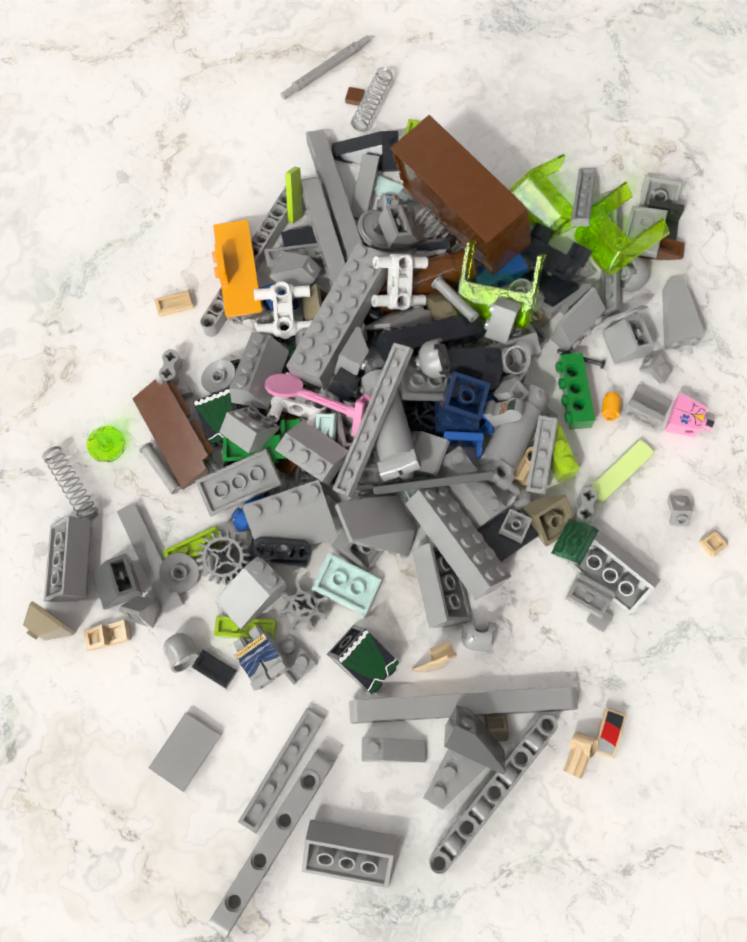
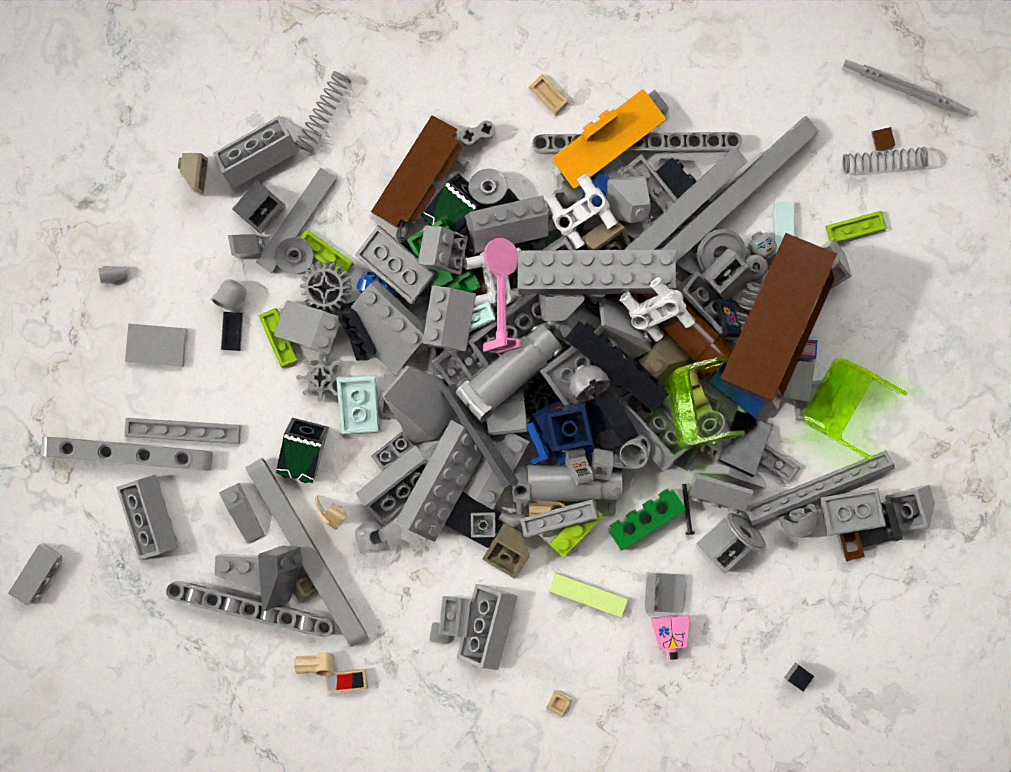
camera: 70 degrees right, 20 degrees up
tan slope [84,620,131,651] -> none
clear neon green tile [86,426,125,463] -> none
light grey pin [139,442,181,495] -> none
light grey hips [233,626,292,691] -> none
light grey plate [277,634,317,685] -> none
lime tile [285,166,303,223] -> none
black brick [327,367,361,402] -> none
black wedge [332,131,399,172] -> none
light grey plate [333,343,413,498] -> none
light grey tile [351,154,380,220] -> none
light grey pin [431,276,479,322] -> none
light grey brick [484,296,521,344] -> none
black bracket [520,222,593,283] -> none
clear green plate [551,519,599,565] -> none
light grey tile [571,168,596,226] -> none
clear neon green windscreen [574,181,670,275] -> none
light grey axle [574,487,598,528] -> none
light orange brick [601,392,622,421] -> none
light grey bracket [639,354,673,384] -> none
light grey slope [662,278,705,350] -> none
light grey bracket [667,495,693,526] -> none
none -> light grey cone [98,266,127,284]
none -> light grey slope [371,431,414,471]

